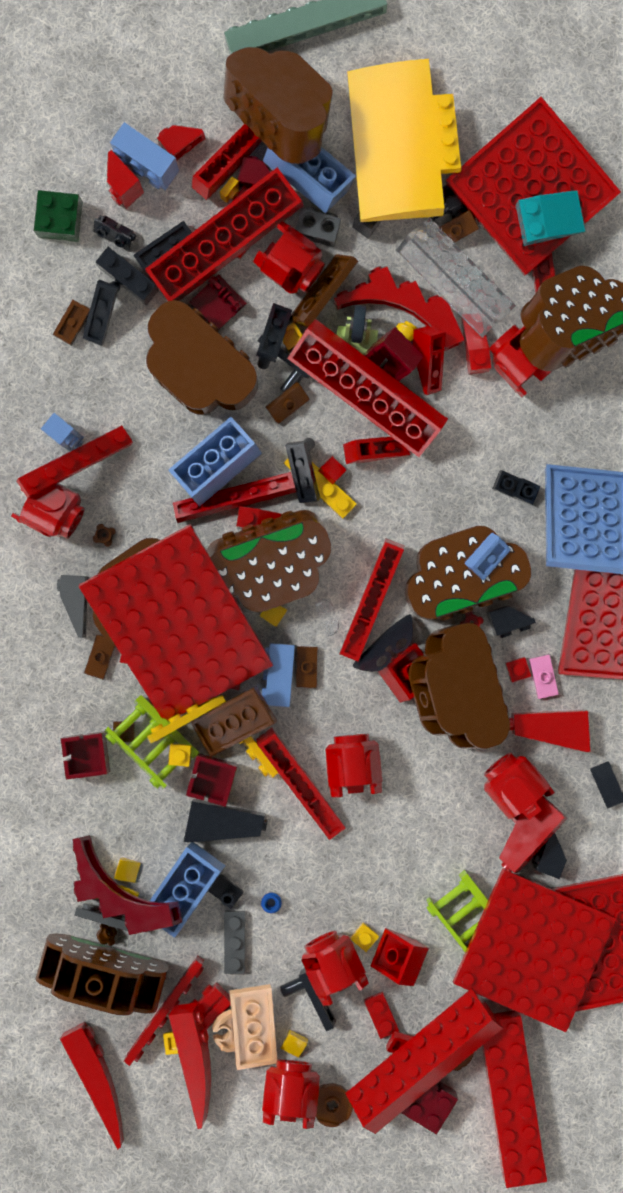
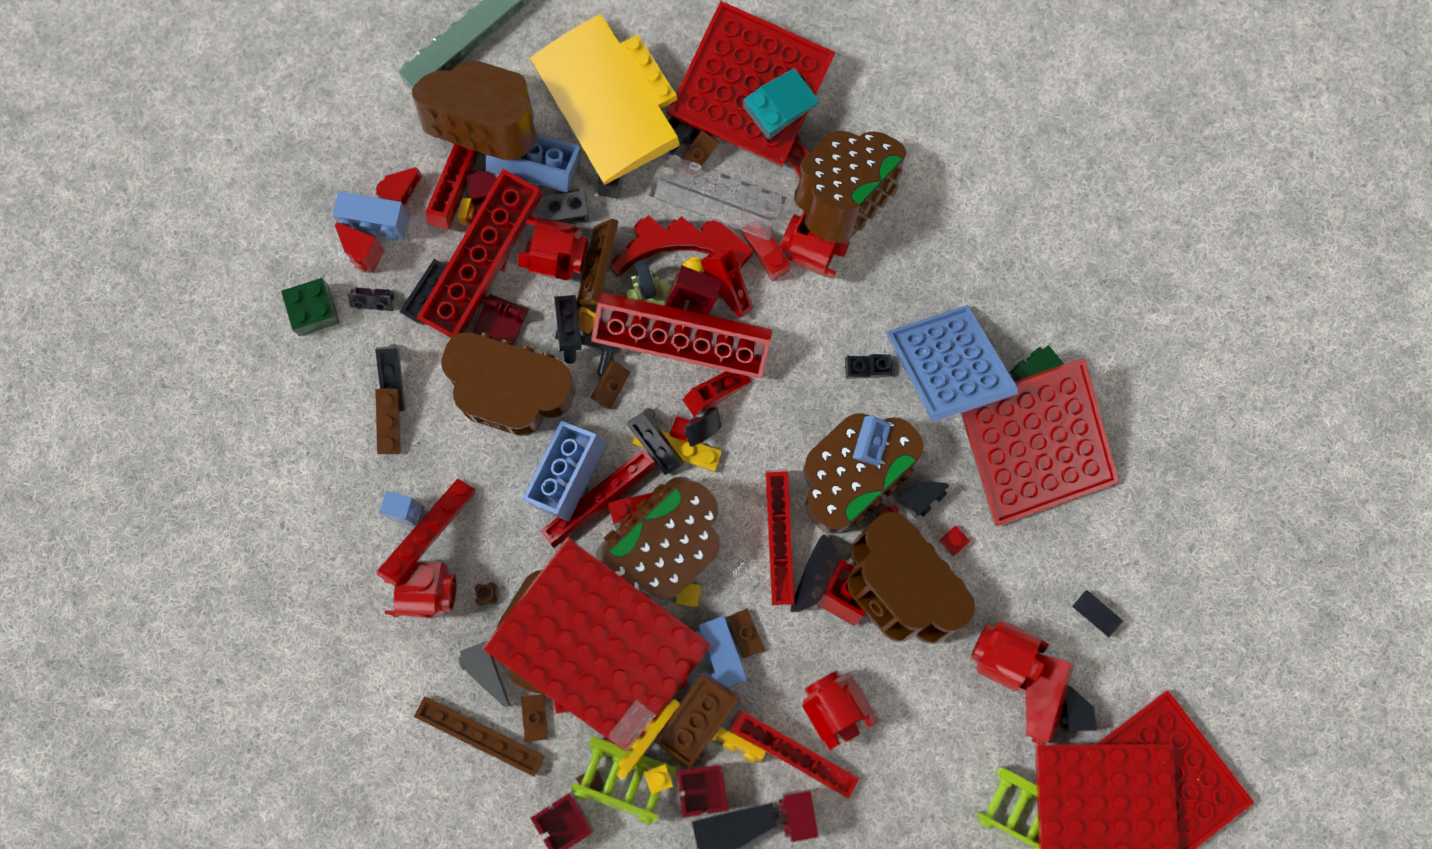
camera: 20 degrees left, 10 degrees down
reddish brown plate [52,299,90,346] -> none
black brick [95,246,159,306] -> none
red slope [509,709,590,752] -> none
bright pink plate [529,654,559,699] -> none
none -> reddish brown plate [375,388,401,454]
none -> reddish brown plate [414,696,545,777]
none -> clear plate [608,700,655,751]
none -> black slope [685,407,722,447]
none -> dark red piece [778,789,819,843]

